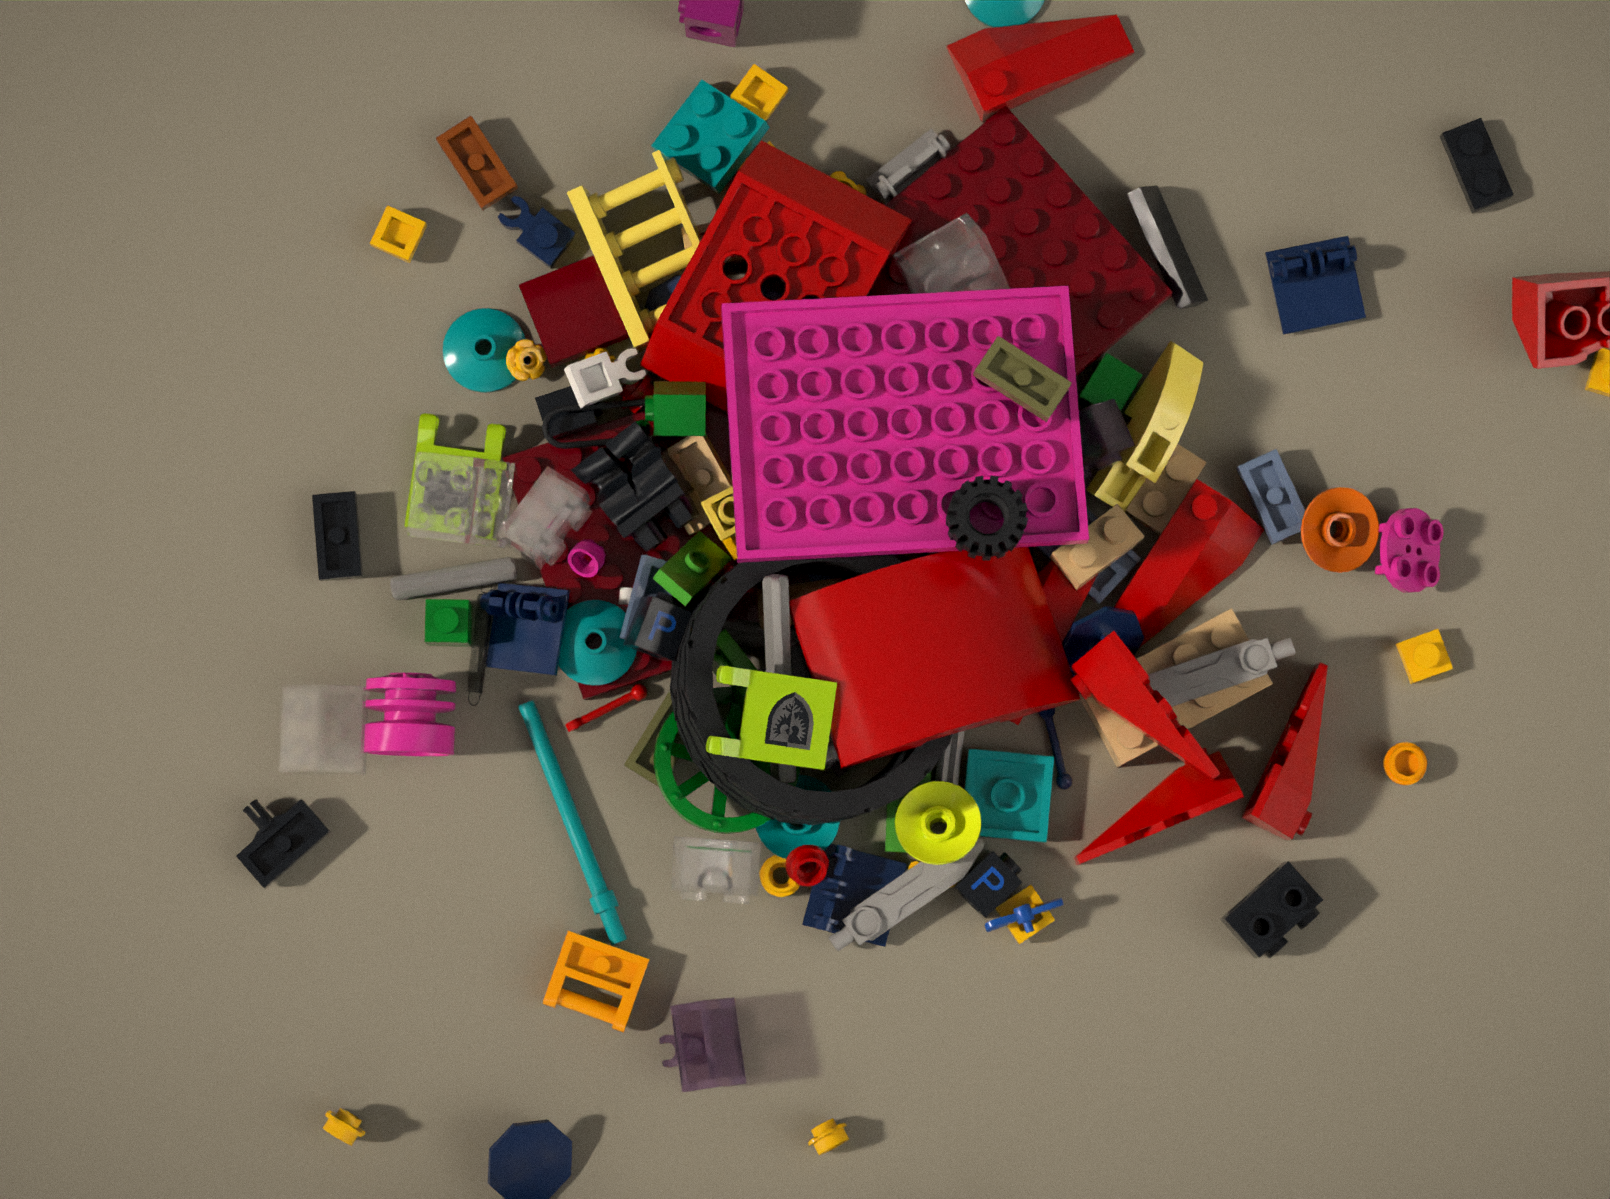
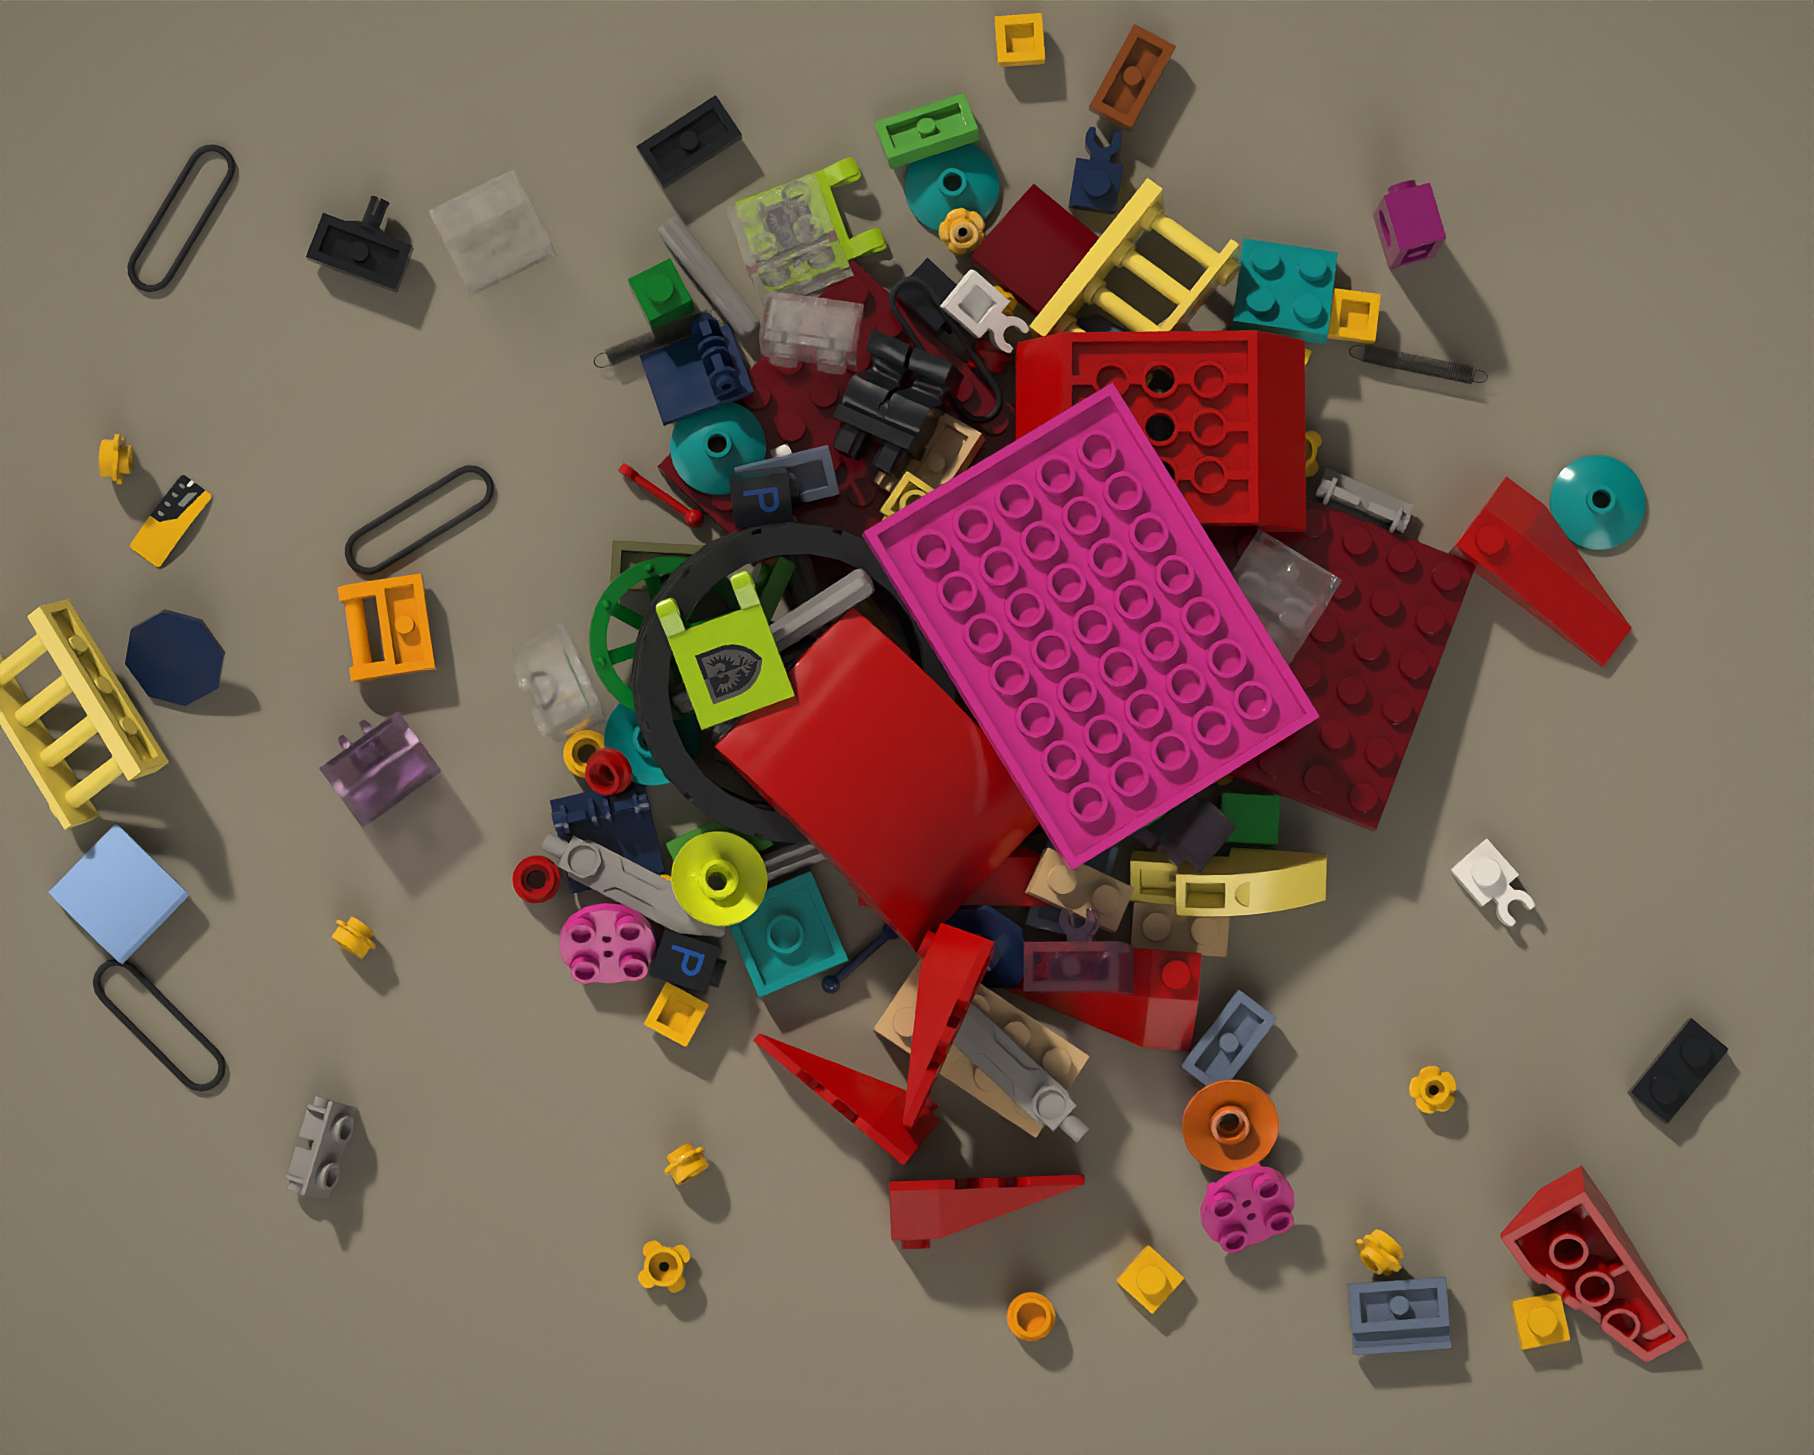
camera: 60 degrees right, 0 degrees up
dark pink wheel [363,673,456,757] -> none
teal bar [518,700,627,945] -> none
dark pink hinge [568,539,606,577] -> none
green brick [645,381,706,436] -> none
bright green plate [653,531,732,606] -> none
black tyre [946,475,1028,561] -> none
olive plate [973,336,1072,422] -> none
blue piece [984,898,1064,933] -> none
black tile [1128,185,1208,309] -> none
black brick [1220,861,1323,958] -> none
dark blue hinge [1265,236,1366,335] -> none
none -> black piece [127,144,235,292]
none -> yellow sticker [130,475,212,567]
none -> black piece [345,465,494,575]
none -> red plate [512,855,561,904]
none -> dark pink plate [559,903,656,984]
none -> yellow plate [638,1240,690,1293]
none -> yellow plate [664,1142,710,1186]
none -> bright green plate [874,93,980,169]
none -> brick [1024,908,1134,994]
none -> sand blue plate [1347,1277,1452,1355]
none -> black piece [1349,344,1488,385]
none -> yellow plate [1354,1229,1404,1276]
none -> yellow plate [1409,1066,1457,1114]
none -> white plate [1449,839,1535,927]

